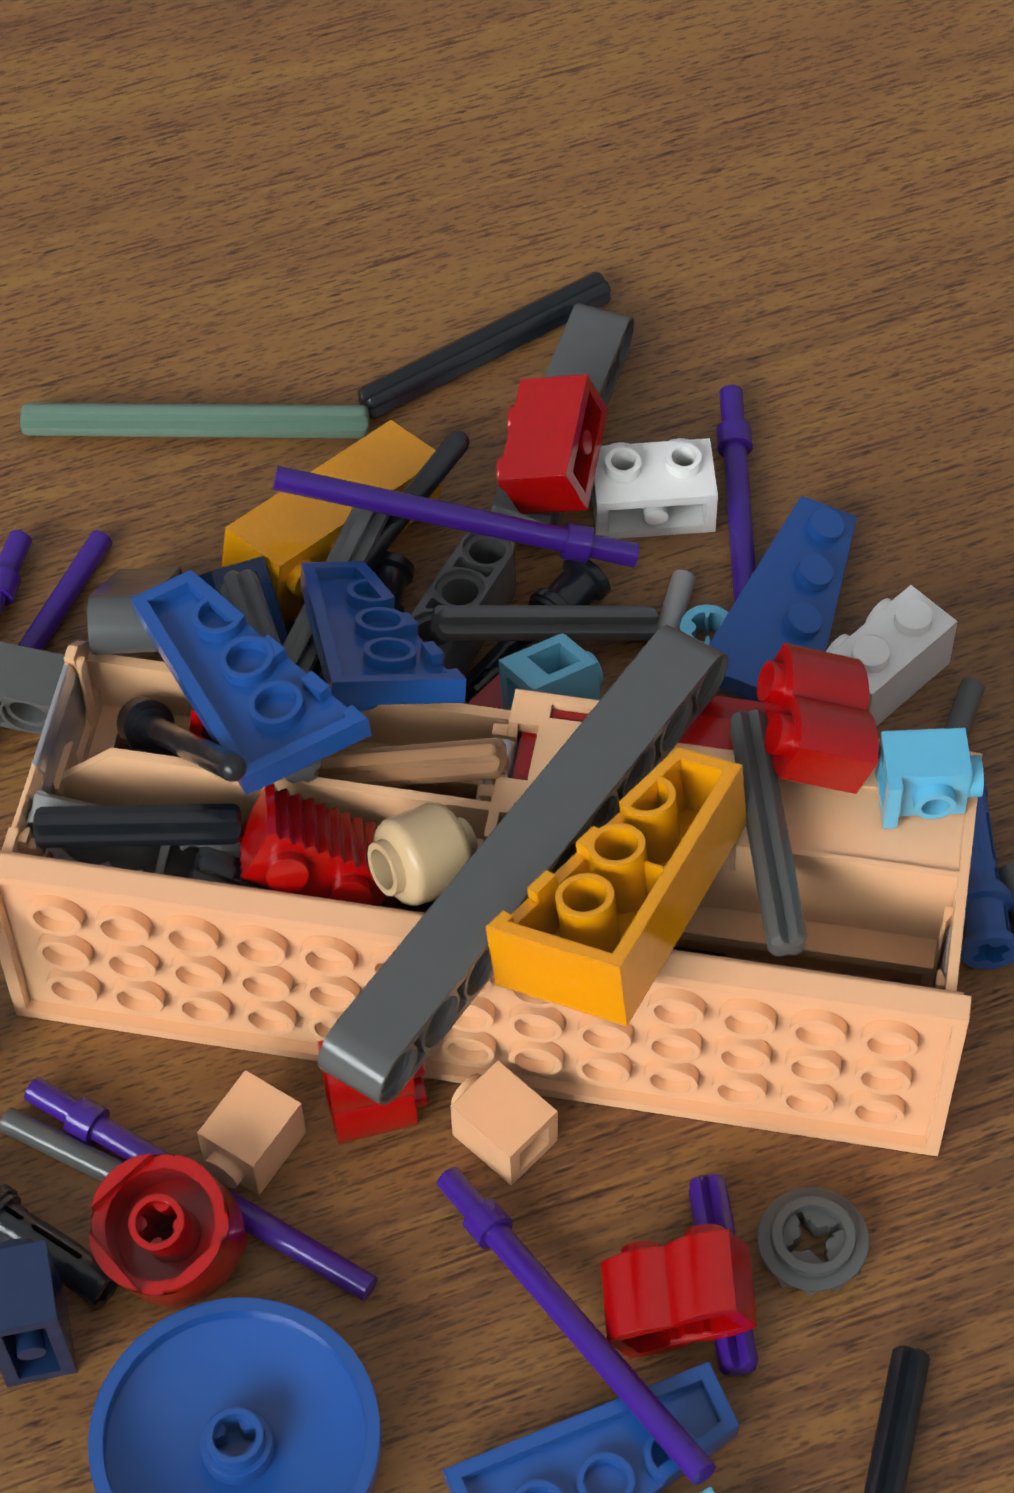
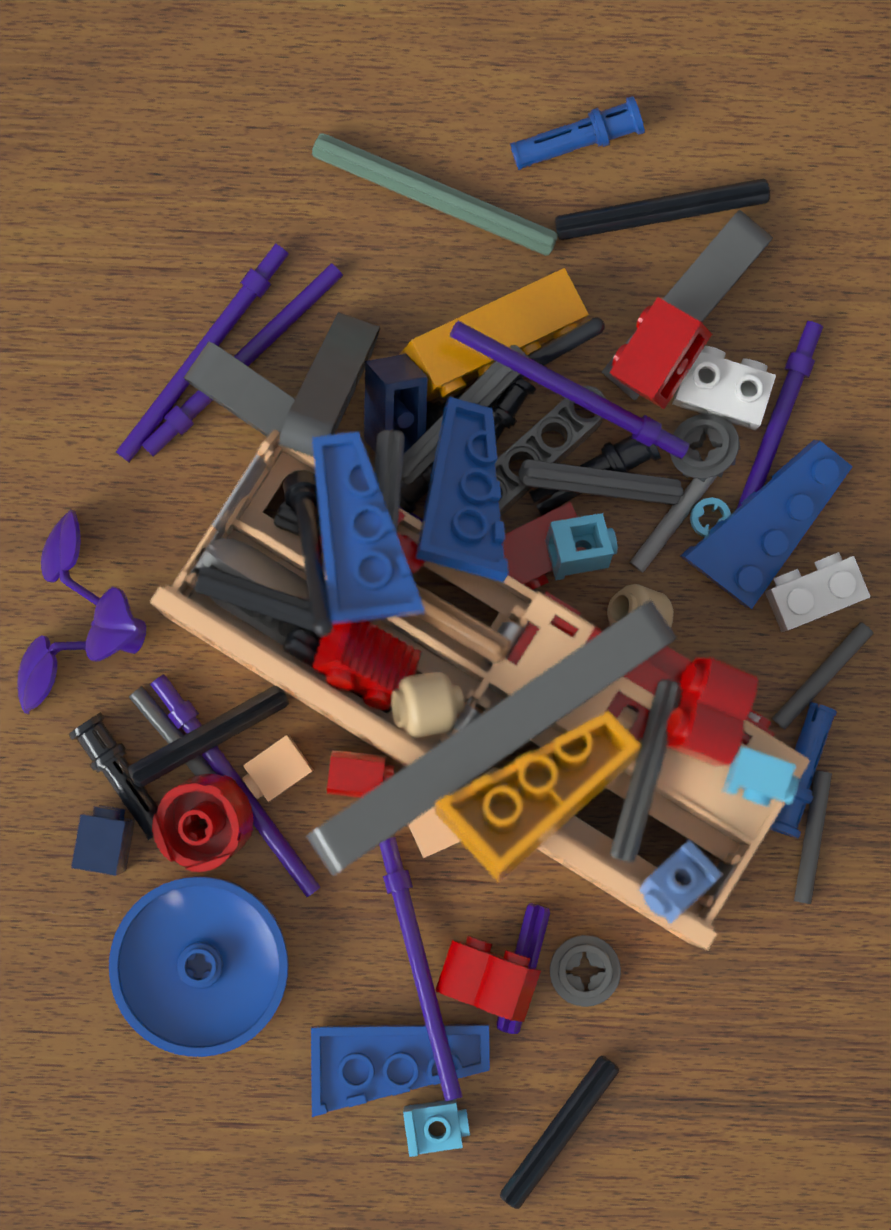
camera: 20 degrees right, 30 degrees up
none -> black axle [128,686,289,787]
none -> blue pin [510,96,645,170]
none -> medium blue brick [638,840,722,924]
none -> dark grey gear [670,413,741,482]

